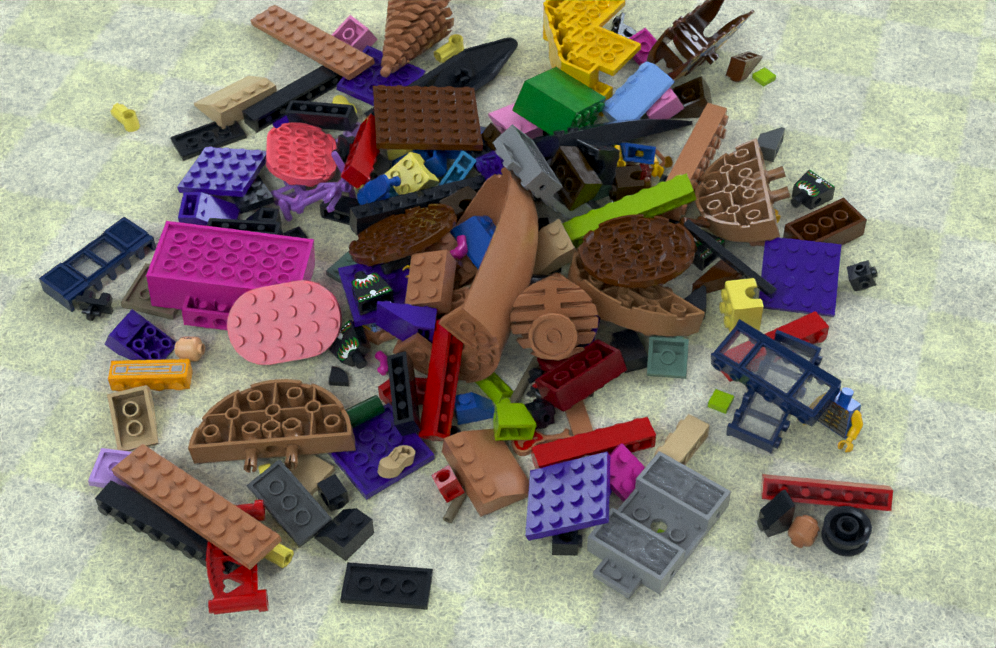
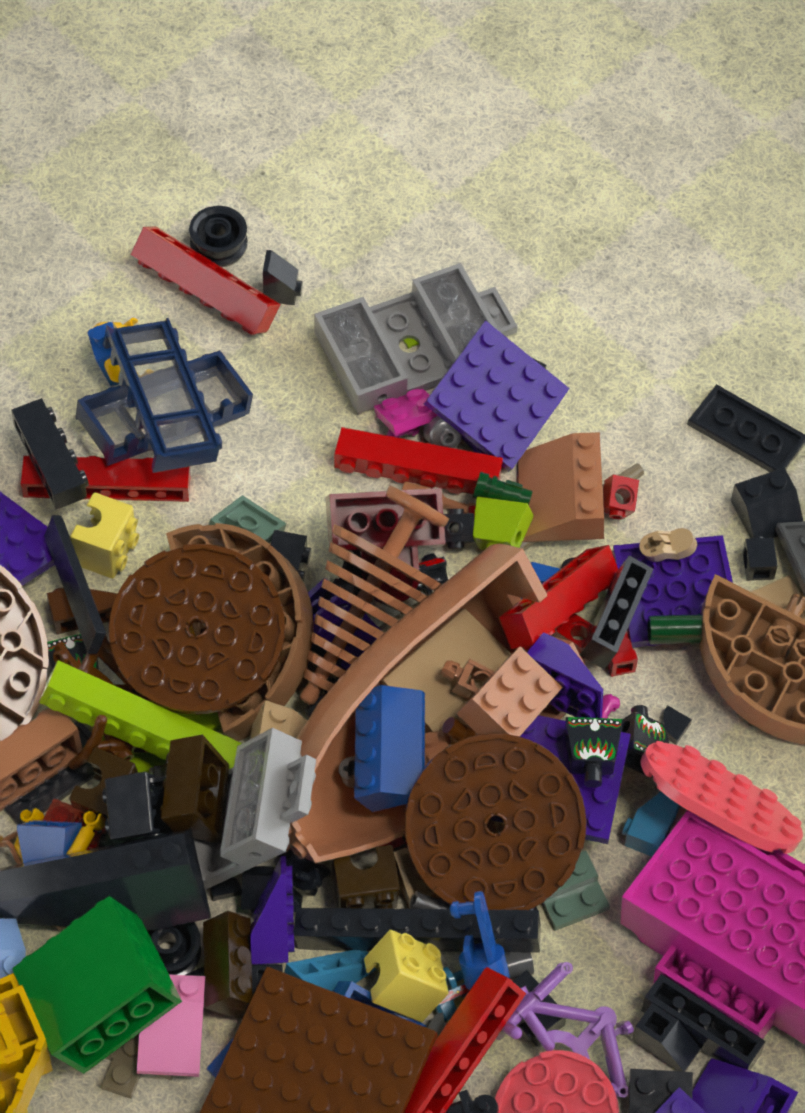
camera: 155 degrees left, 10 degrees up
black tile [283,226,308,239] -> none
dark pink arm [450,235,468,259] -> none
tan brick [654,414,710,465] -> none
lime tile [707,389,734,414] -> none
nougat head [787,515,820,548] -> none
none -> black brick [11,398,89,510]
none -> dark green axle [472,472,533,505]

